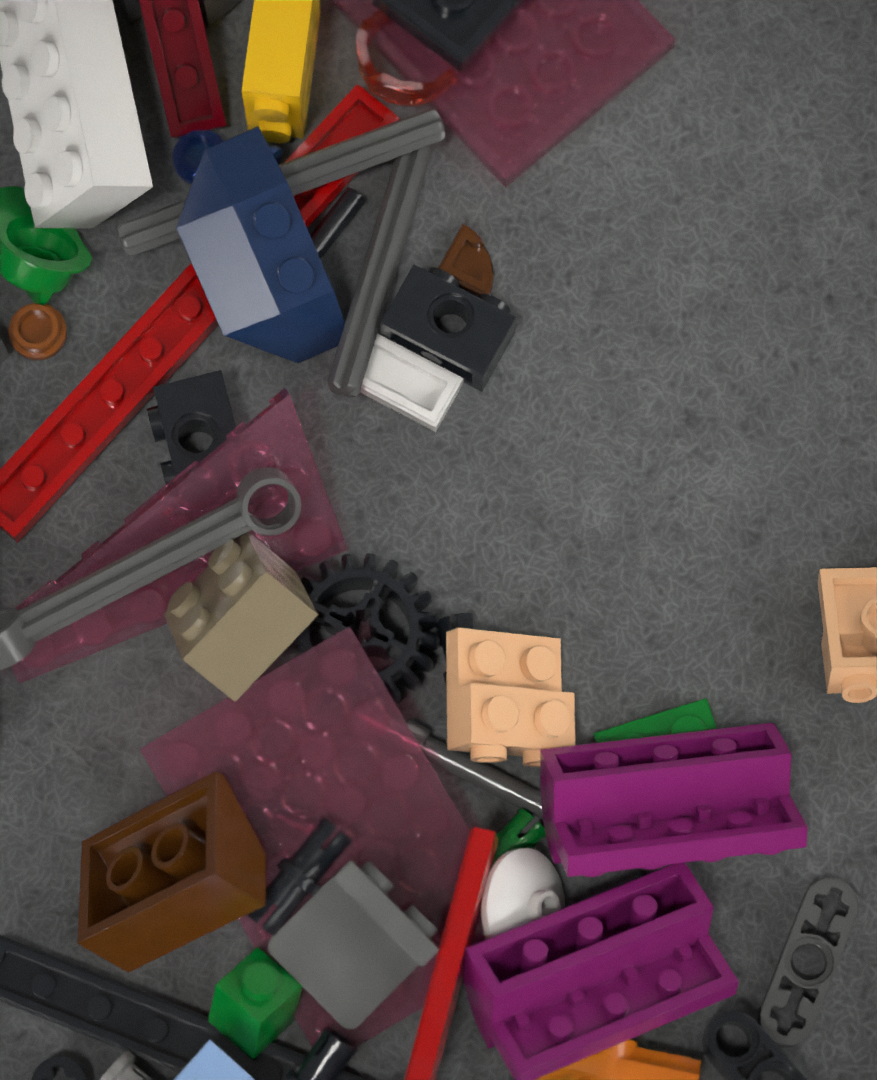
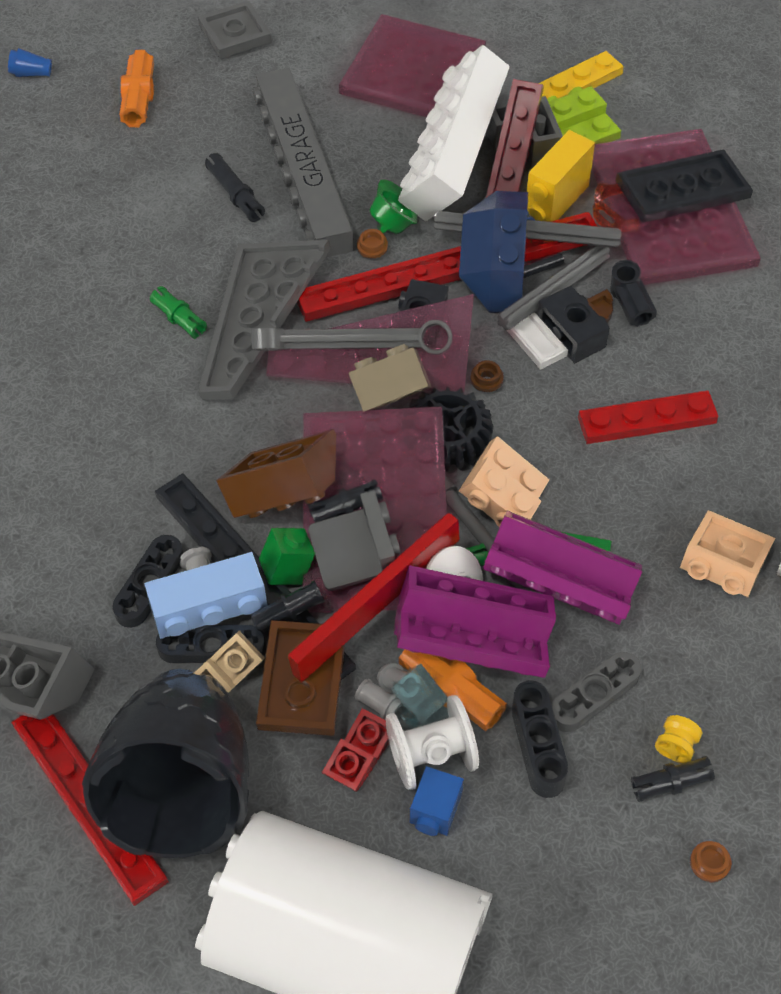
camera: 30 degrees right, 20 degrees down
none -> reddish brown plate [470,360,504,392]
none -> red plate [578,390,719,444]
none -> black piece [610,260,657,327]

